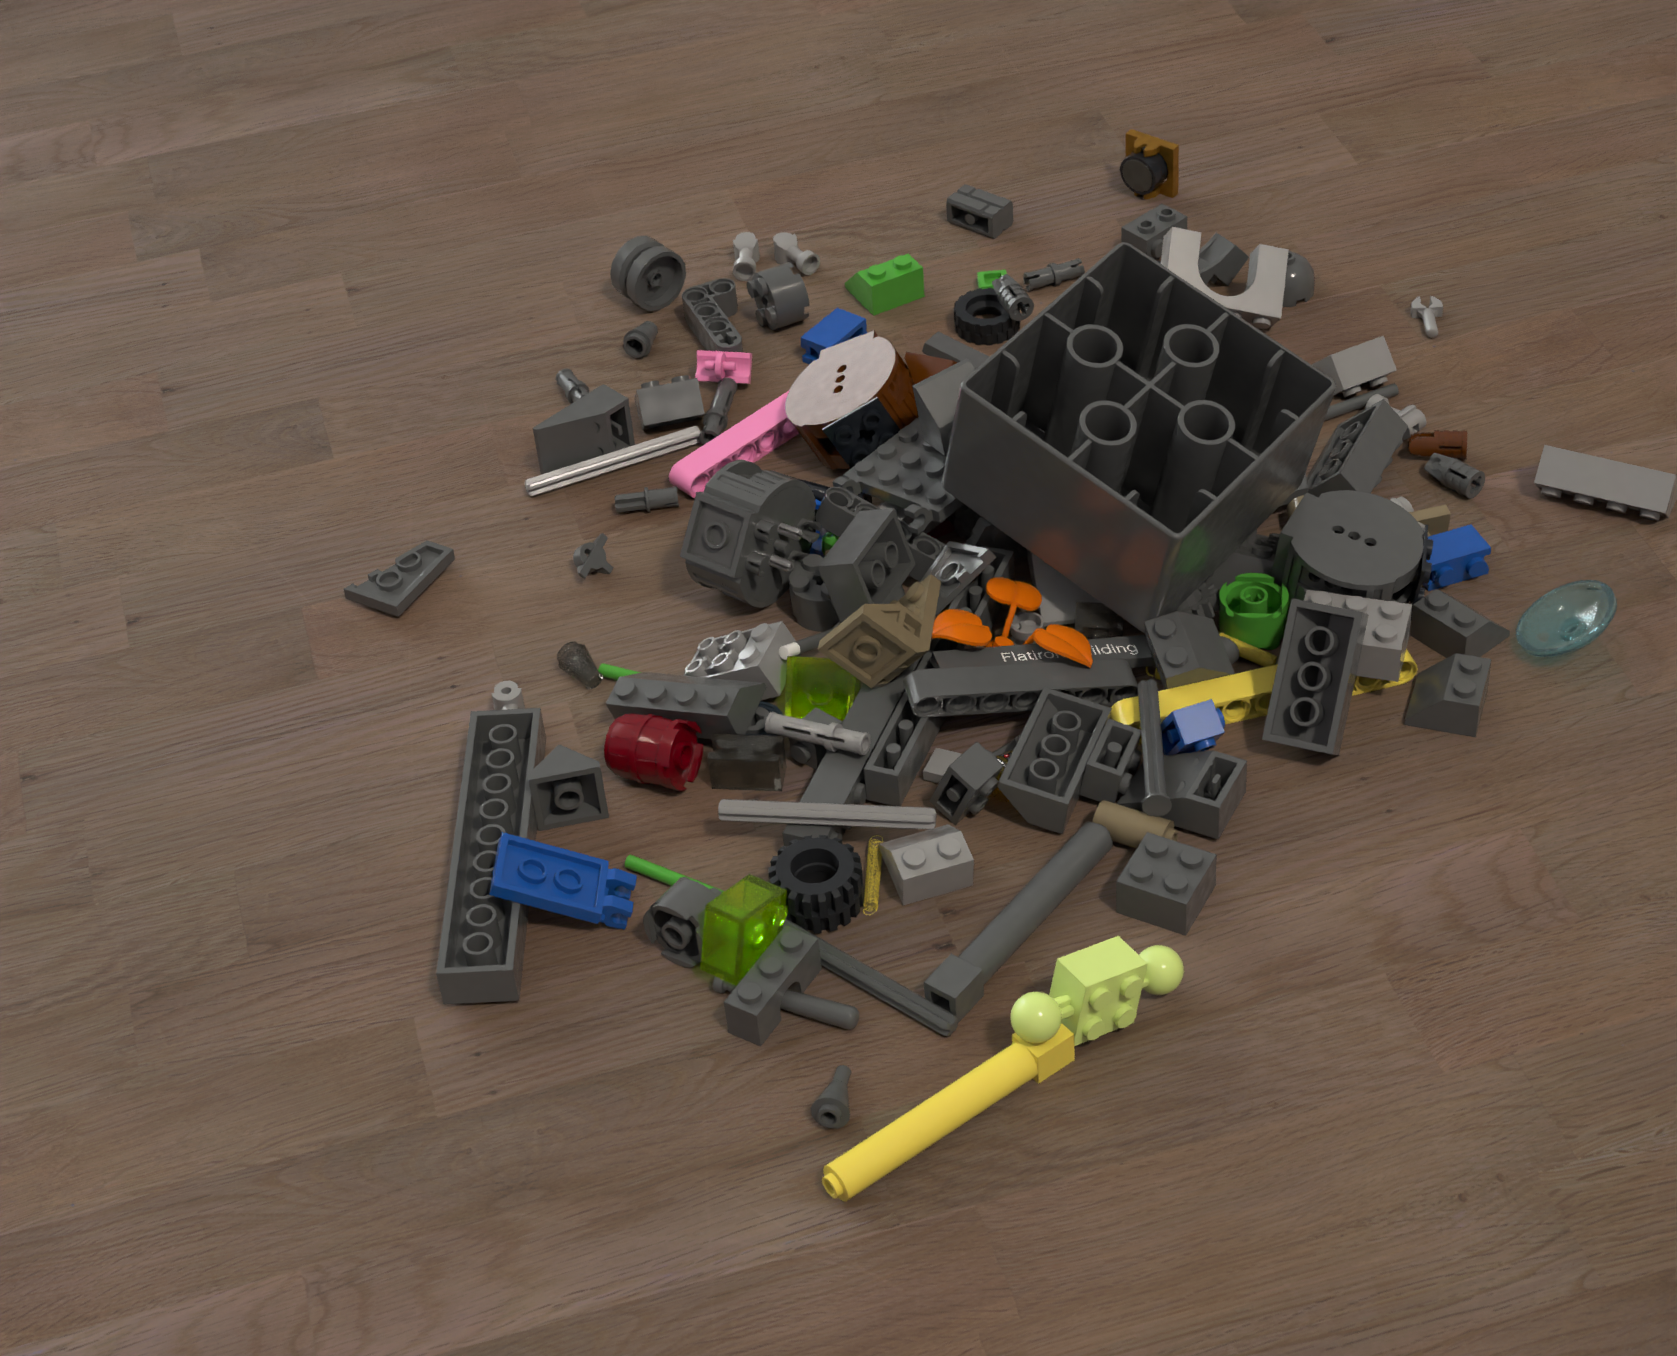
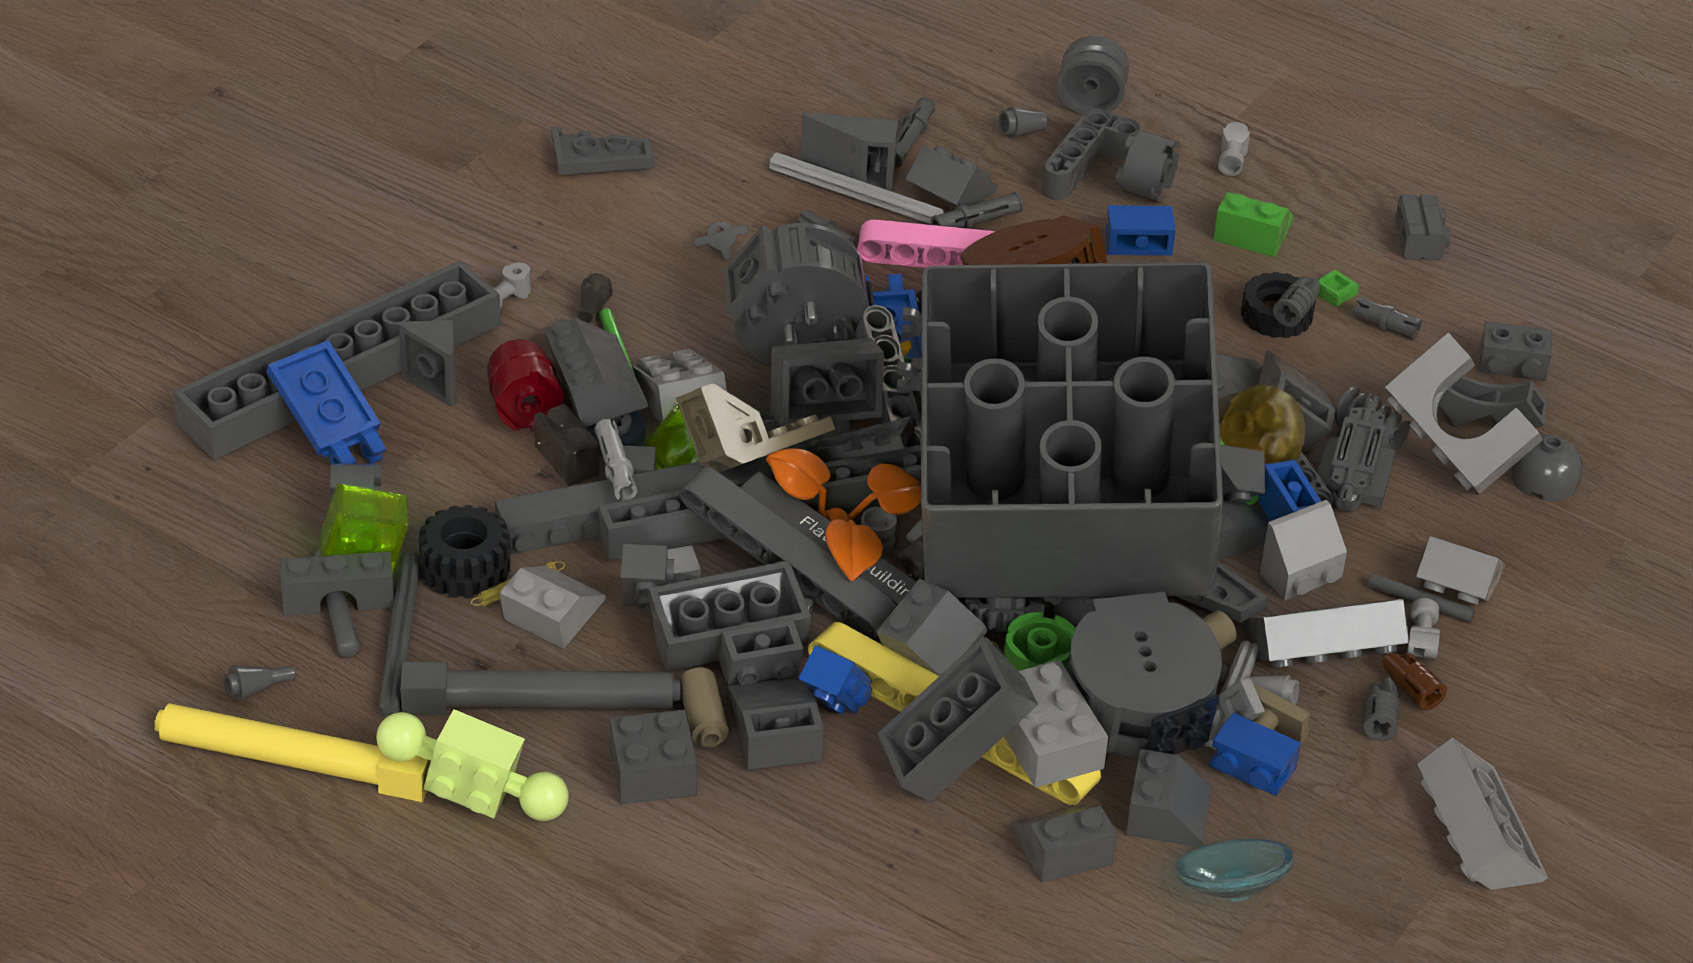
camera: 45 degrees right, 0 degrees up
bright green bar [625,854,725,896] -> none
bright pink hips [695,350,752,384] -> none
light grey axle [718,799,936,830] -> none
light grey leg [733,232,760,281] -> none
piece [1120,129,1179,200] -> none
dark grey axle [1138,679,1172,817] -> none
light grey bar [1411,296,1443,338] -> none

